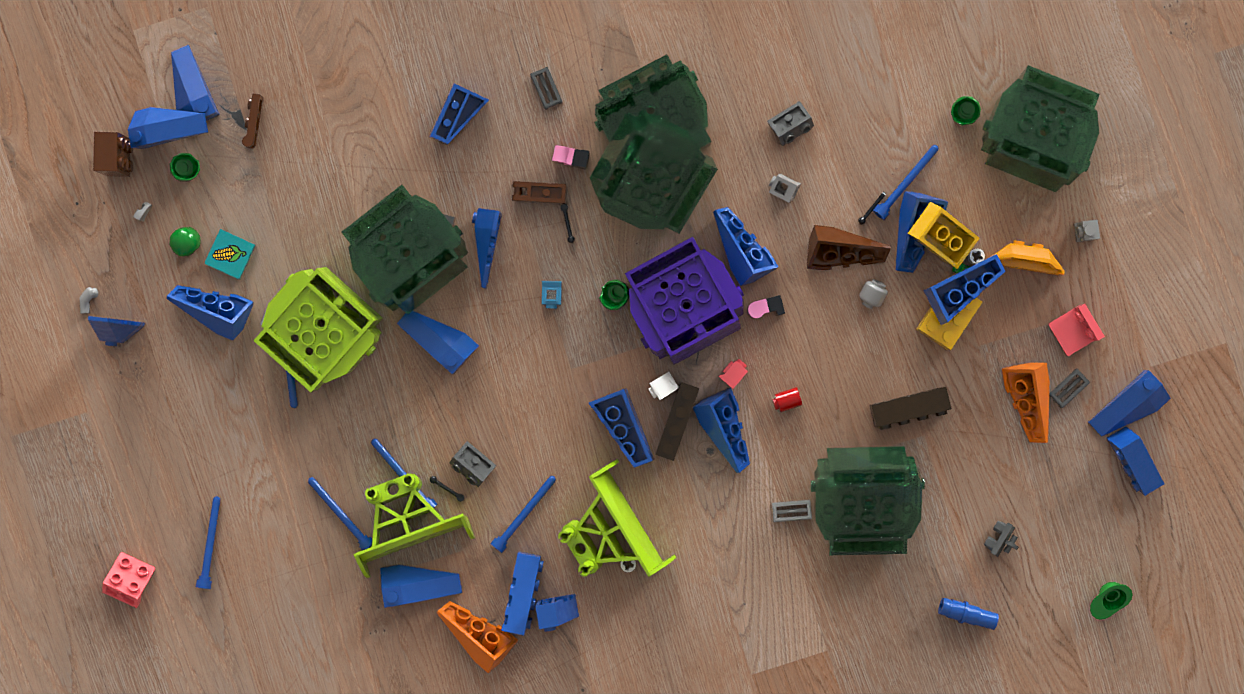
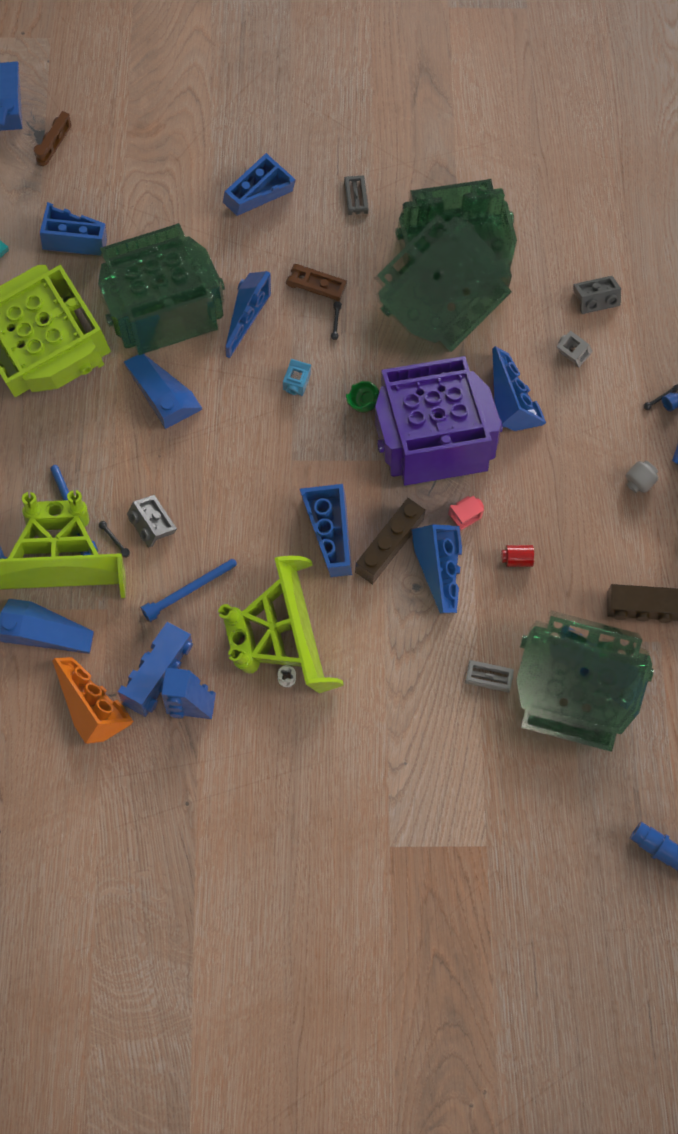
camera: 10 degrees right, 20 degrees down
leg [552,145,590,170] -> none
white slope [648,372,679,400] -> none
leg [747,295,785,319] -> none
reddish brown wedge [807,225,891,270] -> none
none -> blue wedge [40,202,107,256]

